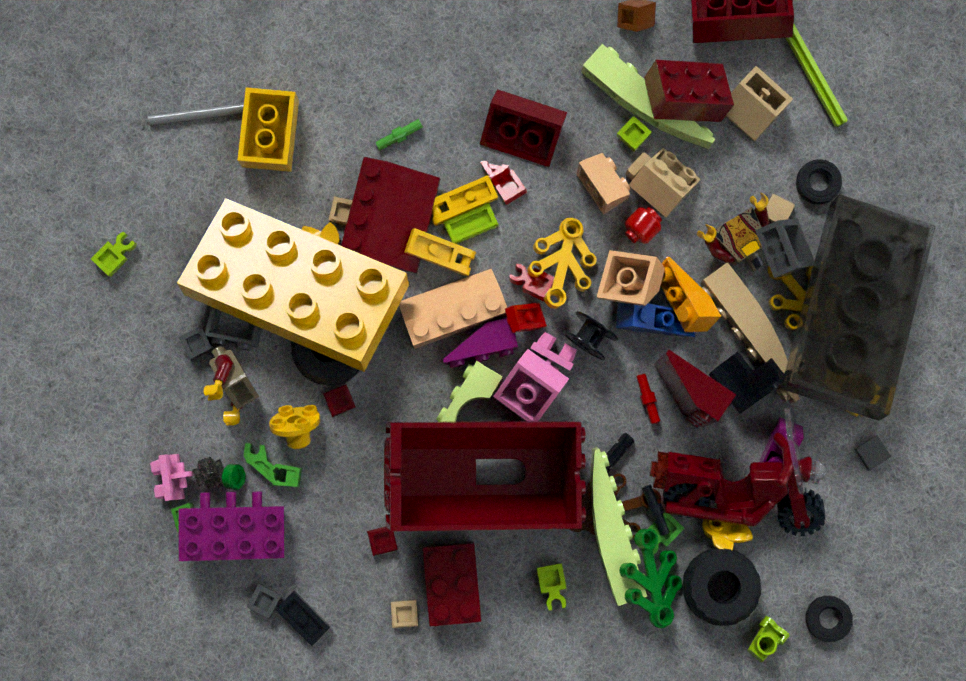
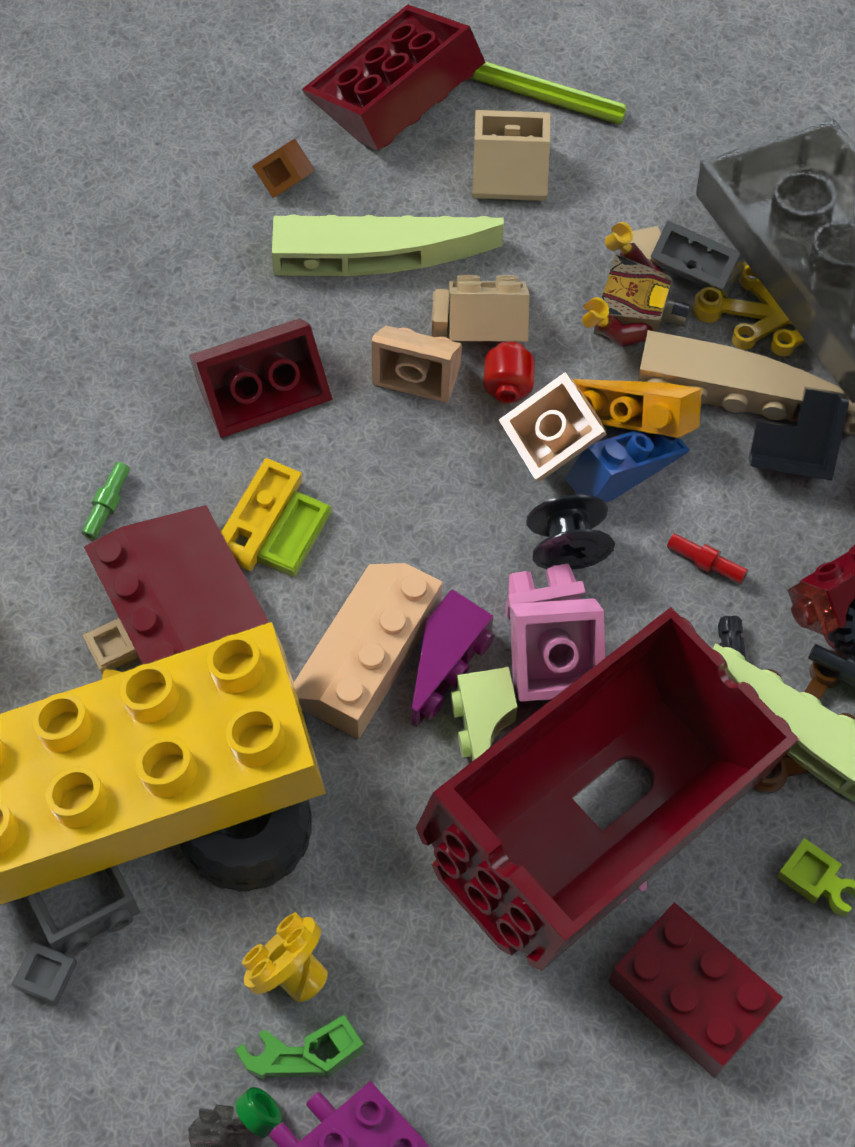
camera: 45 degrees left, 20 degrees down
torso [204,346,259,425] -> none
dark red tile [323,384,356,417] -> none
dark red tile [367,527,398,556] -> none
tan tile [391,600,418,628] -> none
yellow plate [404,228,476,276] -> none
slope [480,161,527,205] -> none
red plate [505,303,547,333] -> none
red plate [509,264,554,302] -> none
yellow plant [527,218,597,309] -> none
lime plate [616,116,652,152] -> none
dark red brick [644,60,734,122] -> none
dark red slope [654,350,736,428] -> none
black tyre [796,159,842,204] -> none

